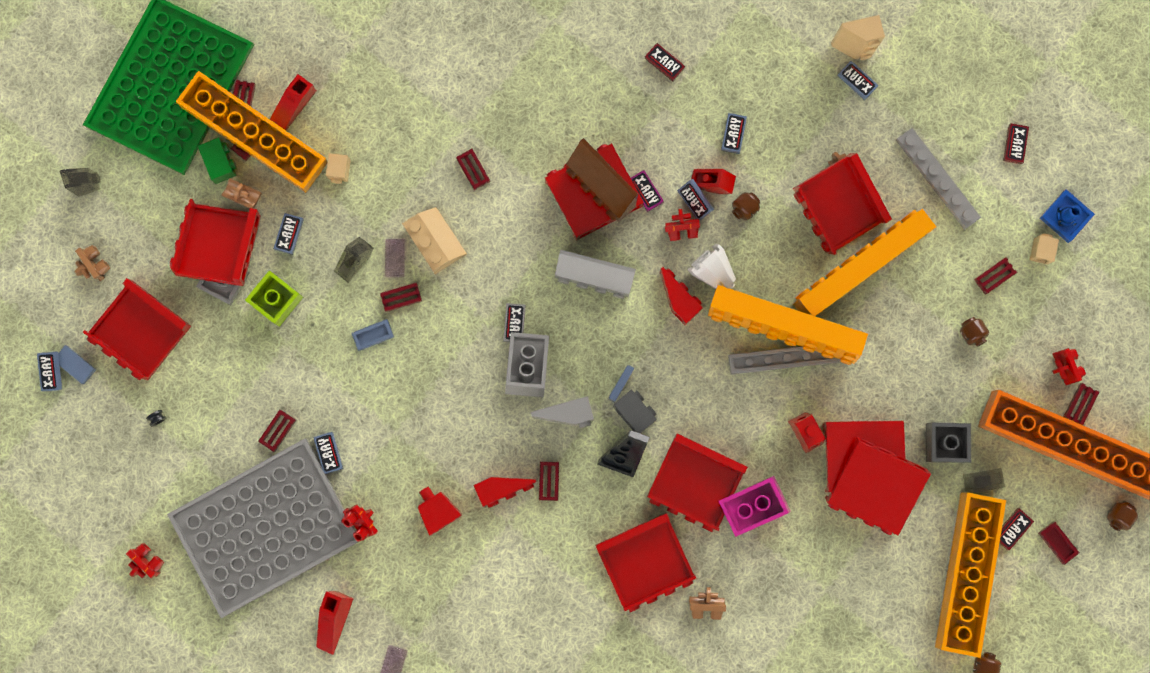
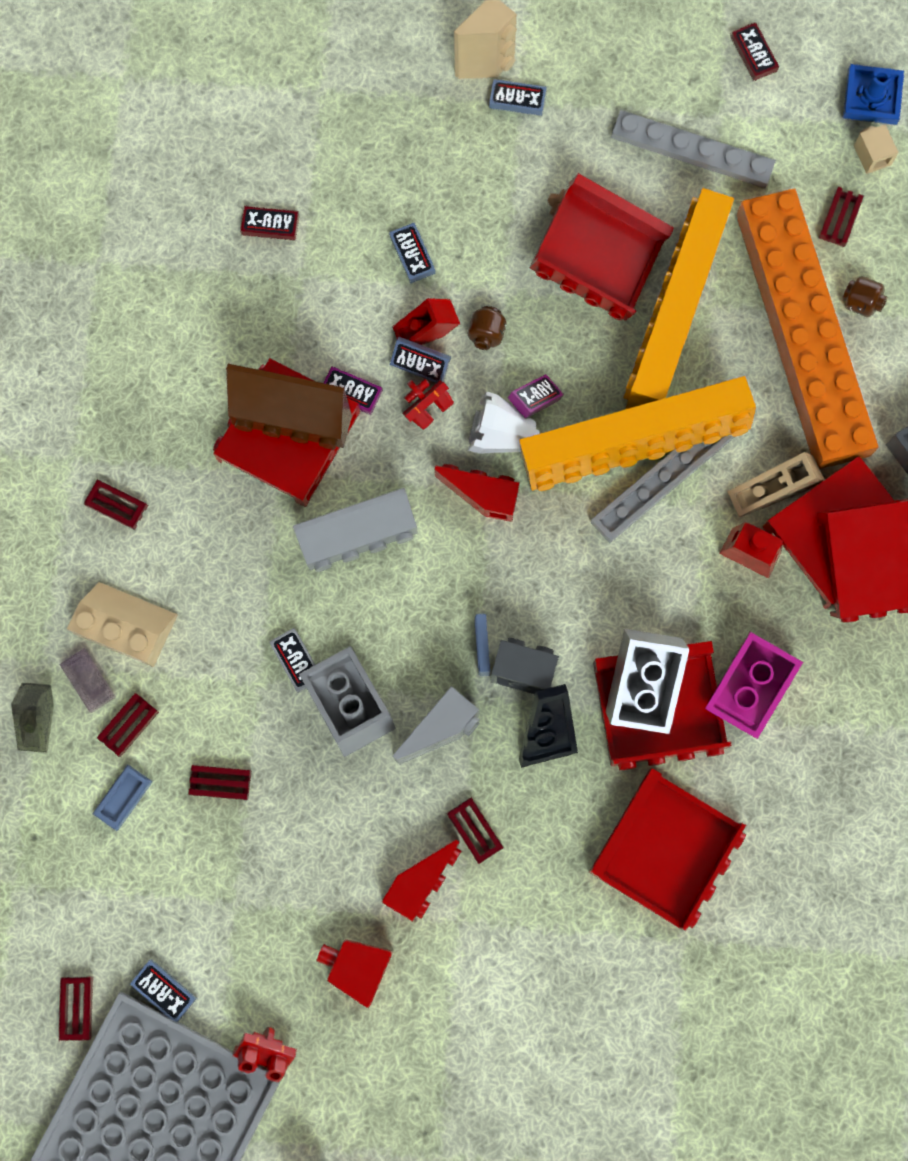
camera: 30 degrees left, 5 degrees down
medium nougat hips [689,587,726,620] -> none
none -> dark red tile [188,765,252,800]
none -> tile [507,374,564,418]
none -> light grey brick [605,629,689,734]
none -> tan slope [727,452,825,517]
none -> orange brick [736,188,879,469]

